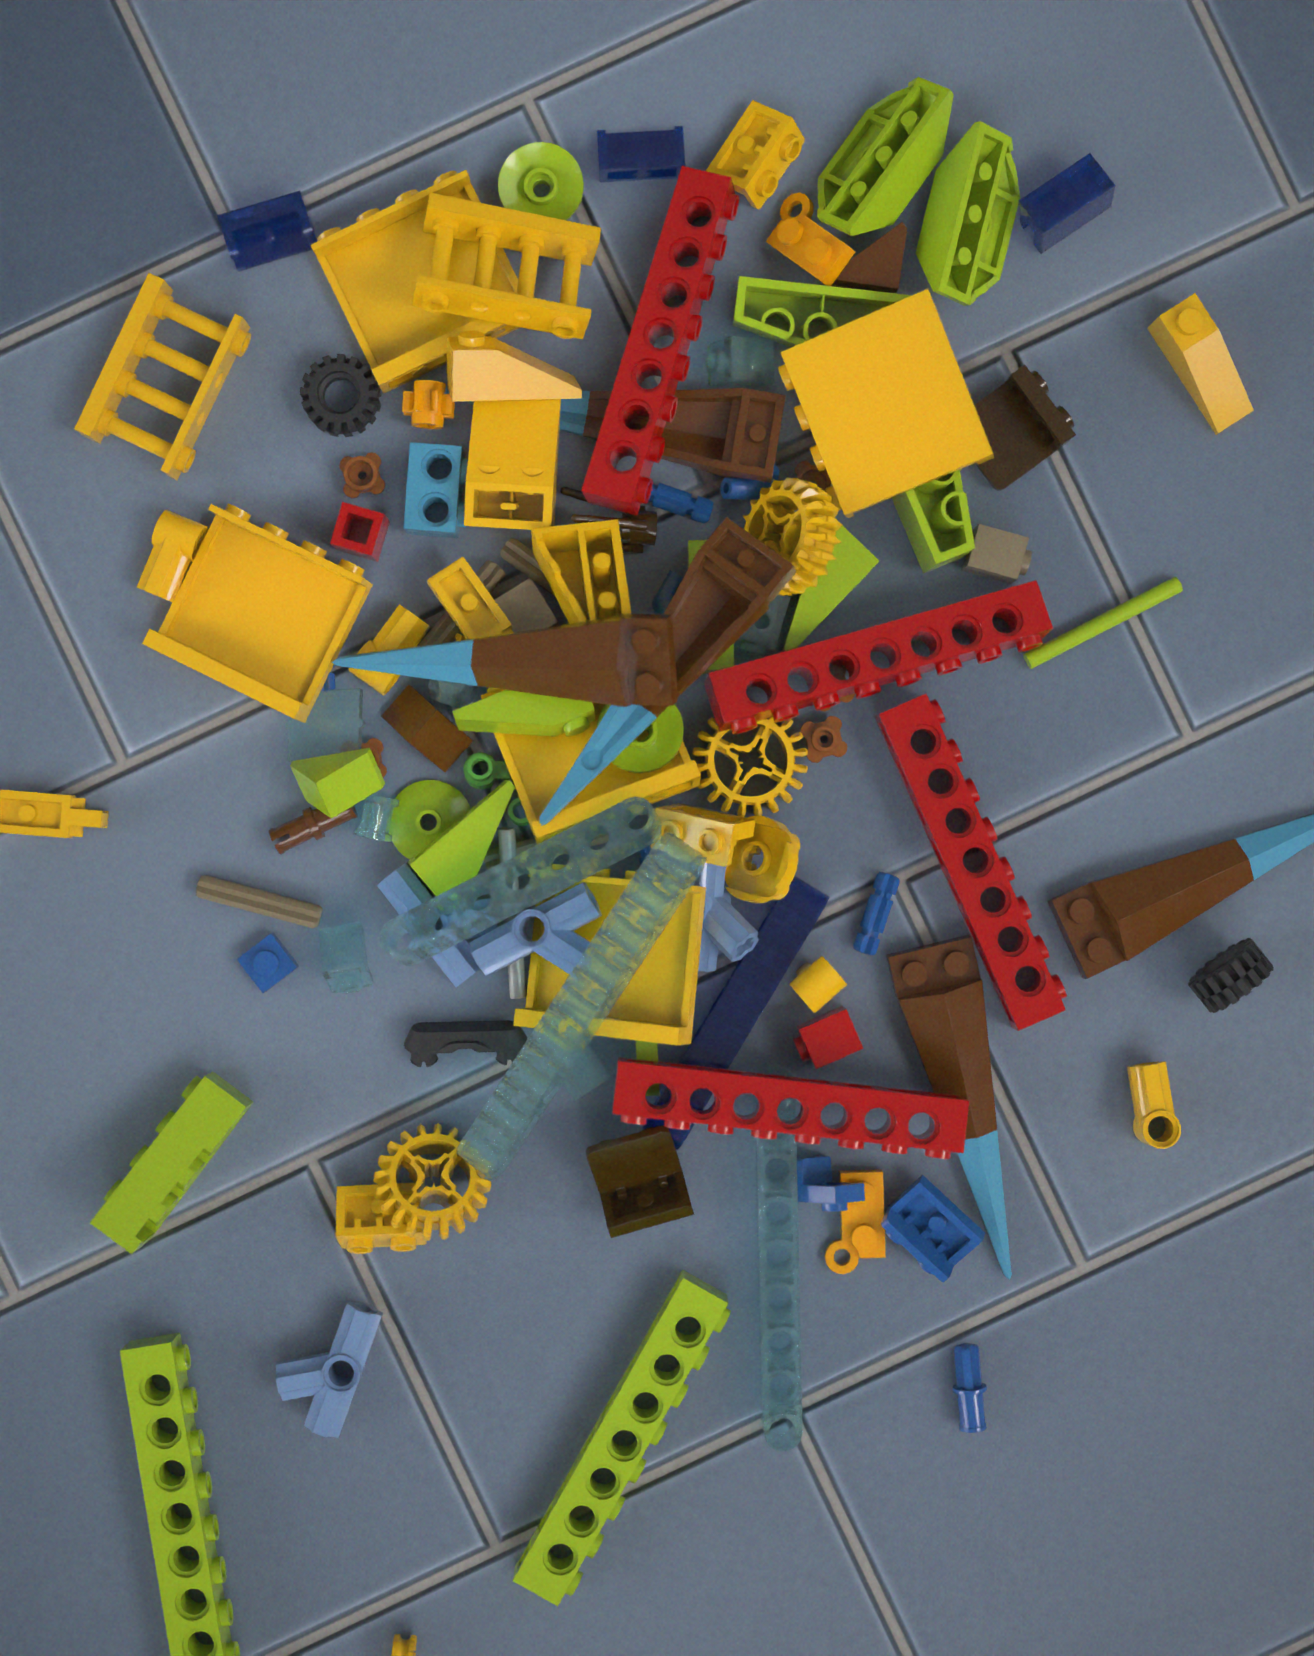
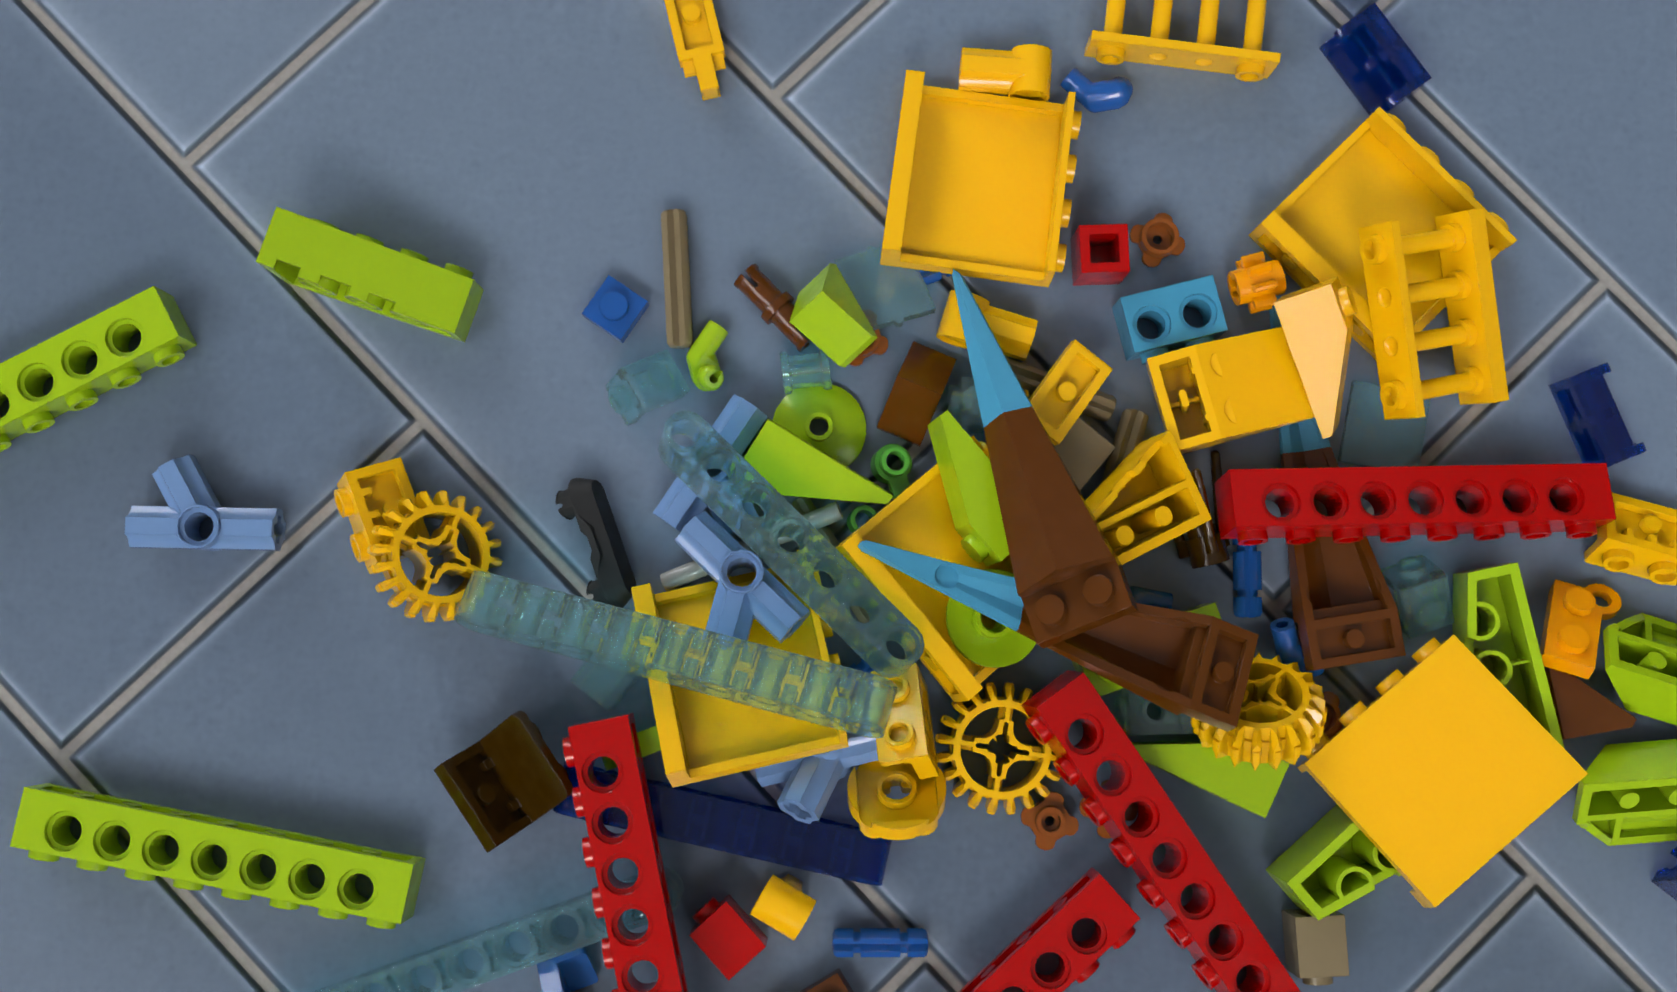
camera: 65 degrees right, 5 degrees down
black tyre [300,354,382,437] -> none
lime dish [498,142,584,221] -> none
dark brown bracket [974,365,1076,491] -> none
none -> lime arm [686,320,729,391]
none -> blue arm [1060,68,1133,113]
none -> clear light blue piece [1338,380,1431,467]

